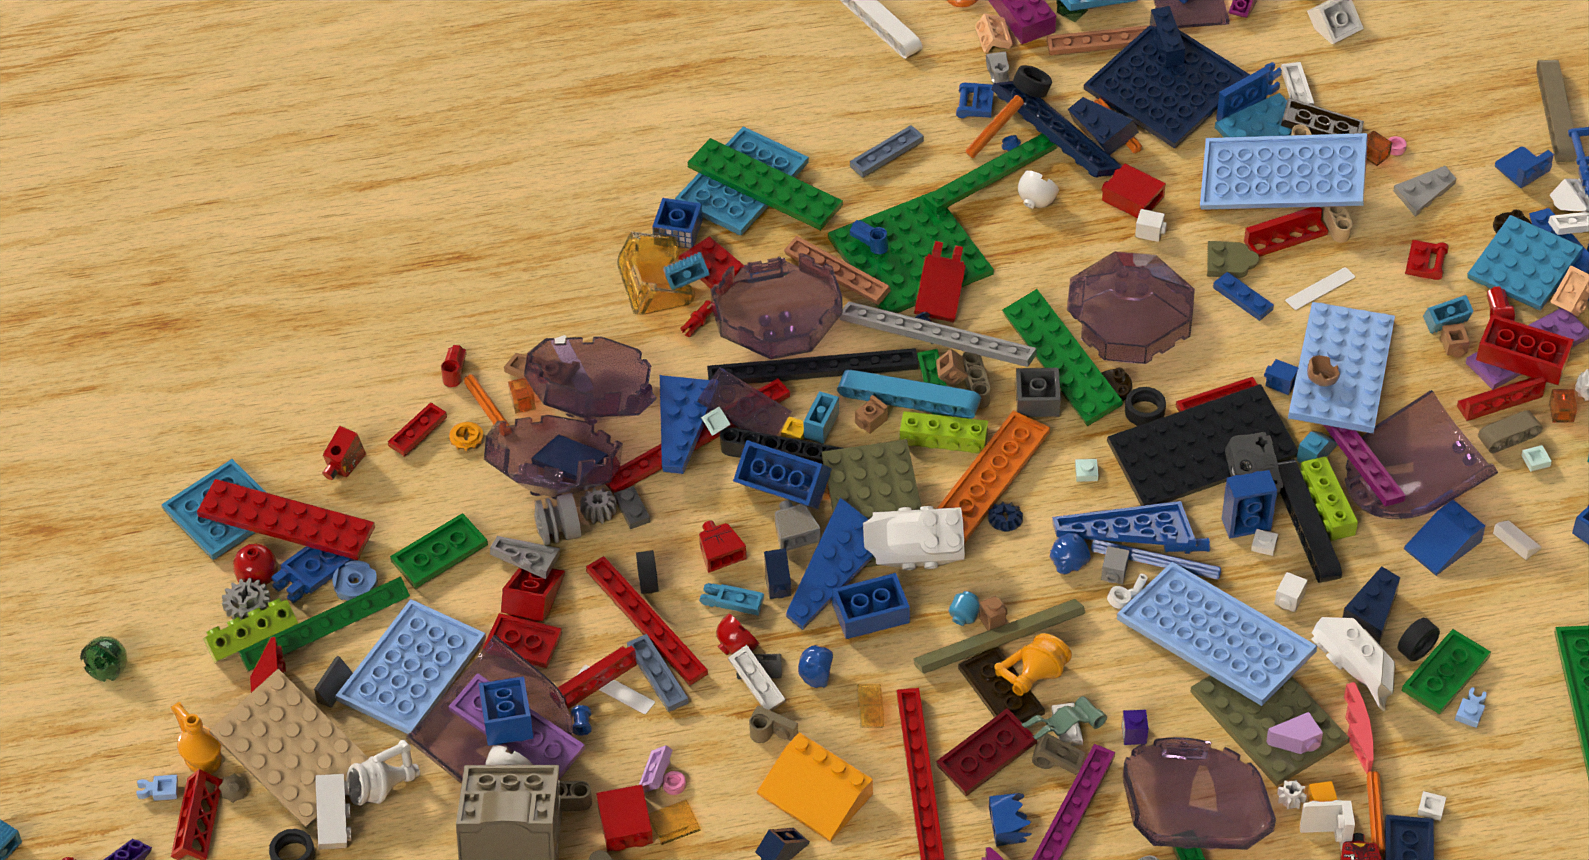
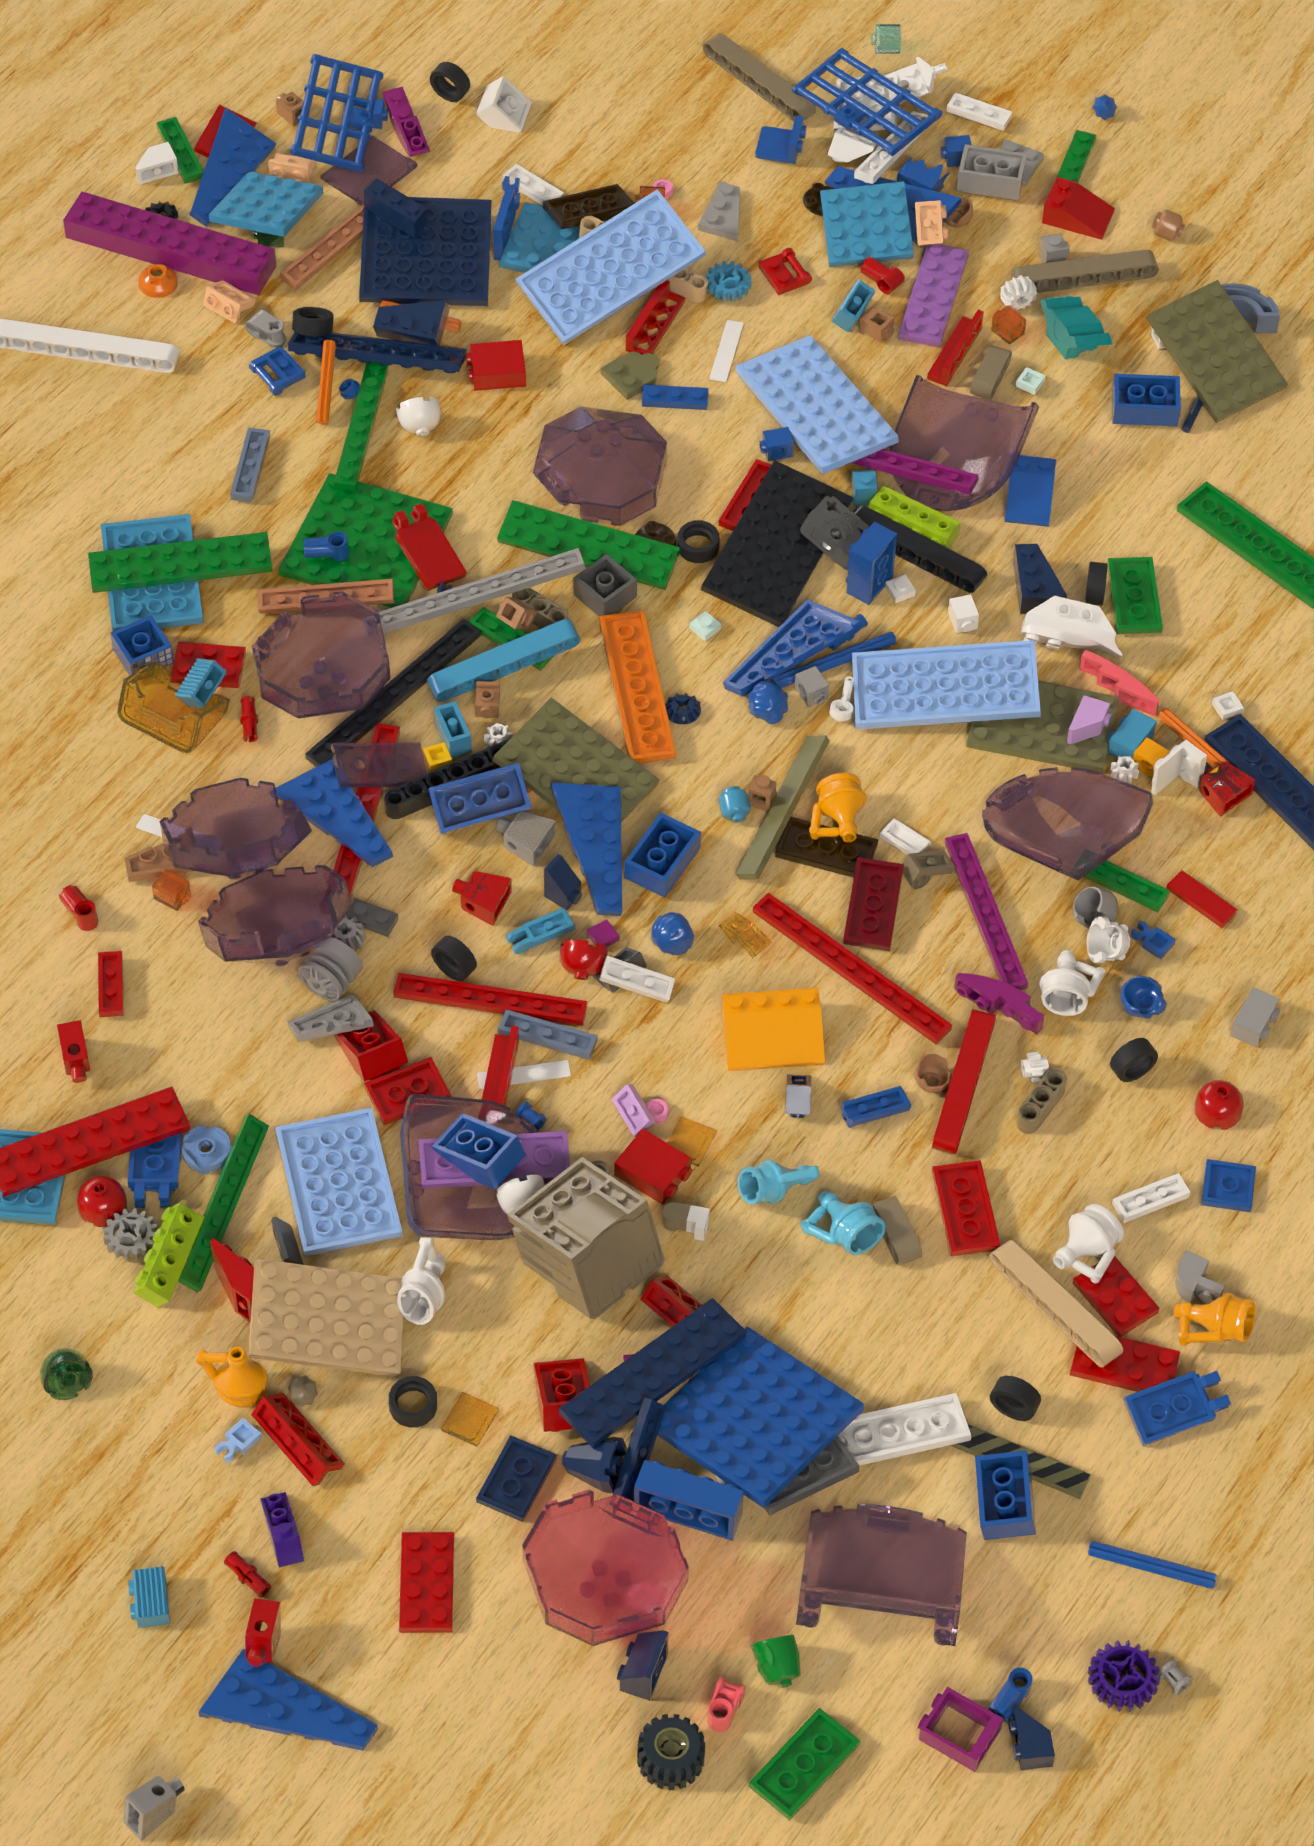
camera: 45 degrees left, 5 degrees up
white brick [316,774,351,850] -> none
green plate [390,513,488,589] -> none
light orange gear [449,422,484,451] -> none
orange axle [464,374,511,436] -> none
dark blue tile [531,434,609,483] -> none
light aqua plate [701,406,731,436] -> none
dark tan plate [749,705,798,743] -> none
white slope [863,506,965,570] -> none
lime brick [900,411,988,453] -> none
blue piece [989,793,1032,847] -> none
sand green flag [1022,696,1107,740] -> none
dark purple brick [1122,710,1149,745] -> none
white brick [1135,209,1167,242] -> none
medium nougat hair [1307,355,1340,387] -> none
light blue plate [1455,687,1486,728] -> none
red brick [1476,314,1574,385] -> none
white slope [1493,520,1541,560] -> none
none -> white gear [484,723,513,747]
none -> magenta tile [587,919,620,947]
none -> dark azure gear [705,261,751,302]
none -> dark azure brick [1107,709,1157,759]

